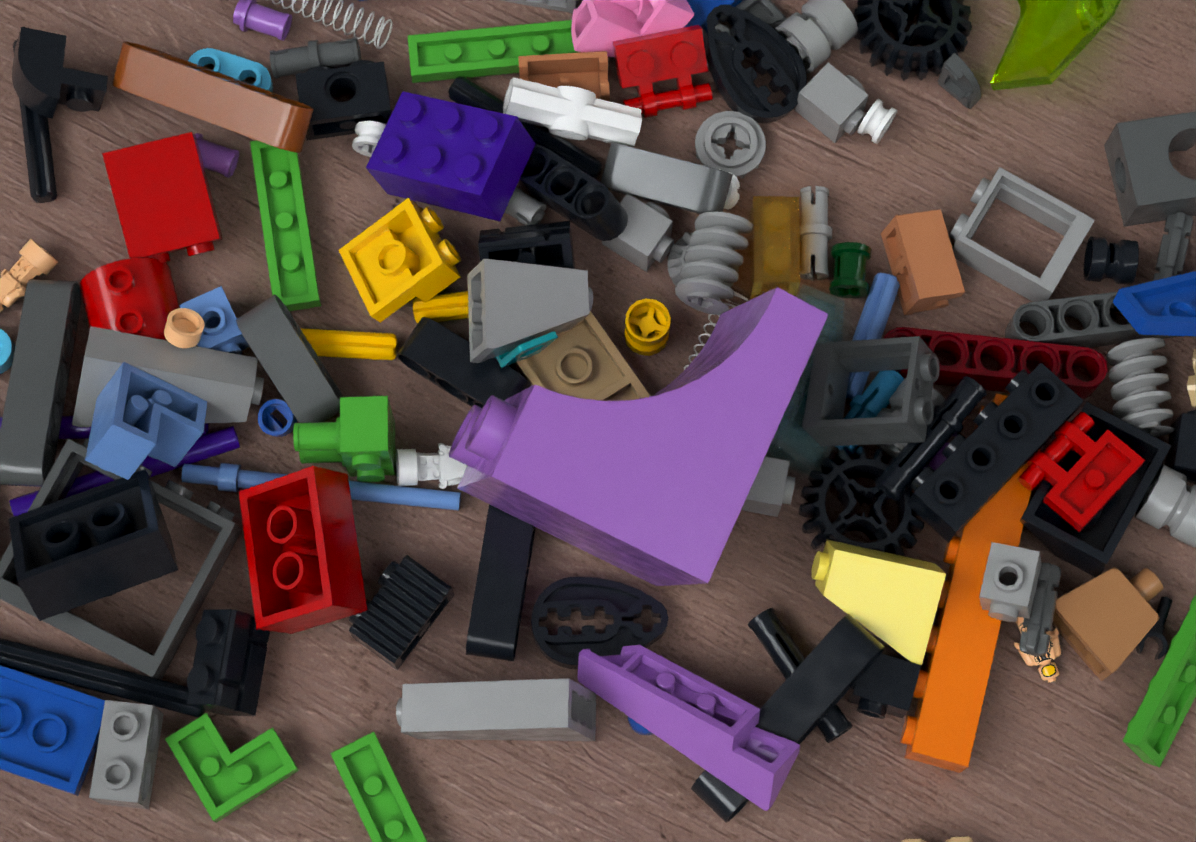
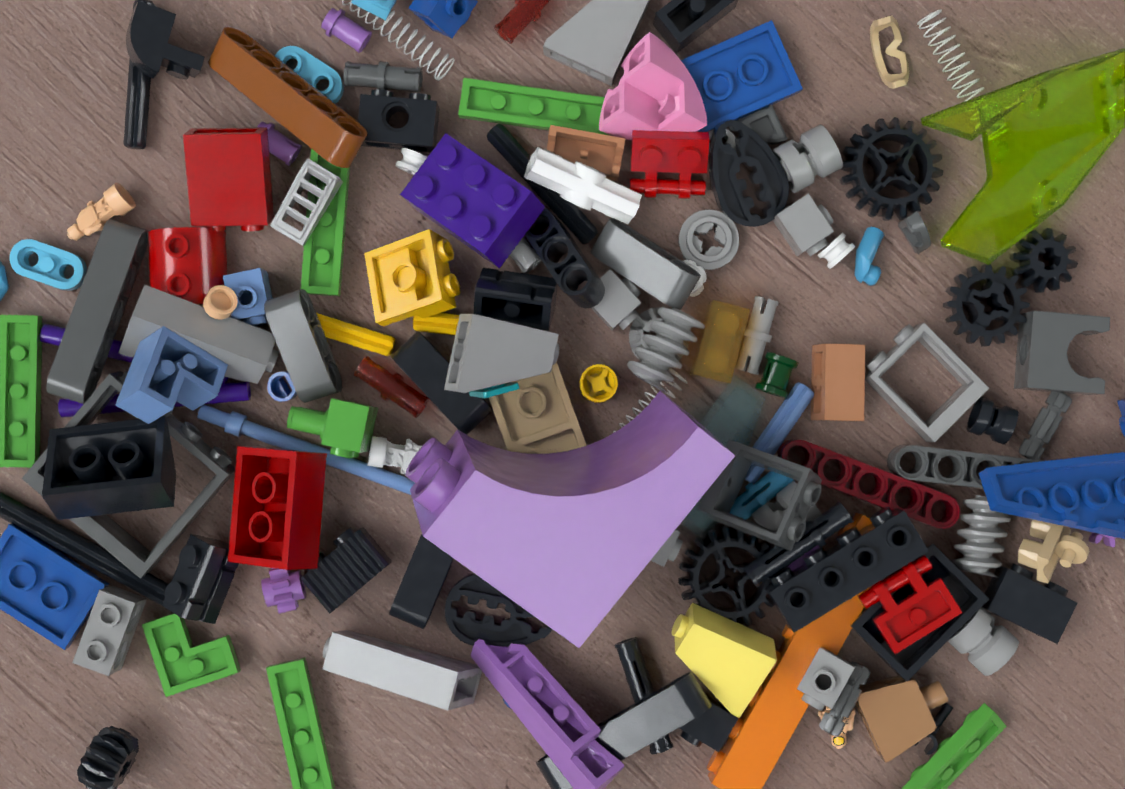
camera: 15 degrees right, 15 degrees up
none -> medium lavender gear [261,568,306,614]
none -> light grey slope [270,158,343,246]
none -> clear red pin [354,356,430,418]
none -> dark azure arm [854,227,884,286]
none -> black gear [943,263,1030,347]
none -> black gear [1010,228,1078,293]

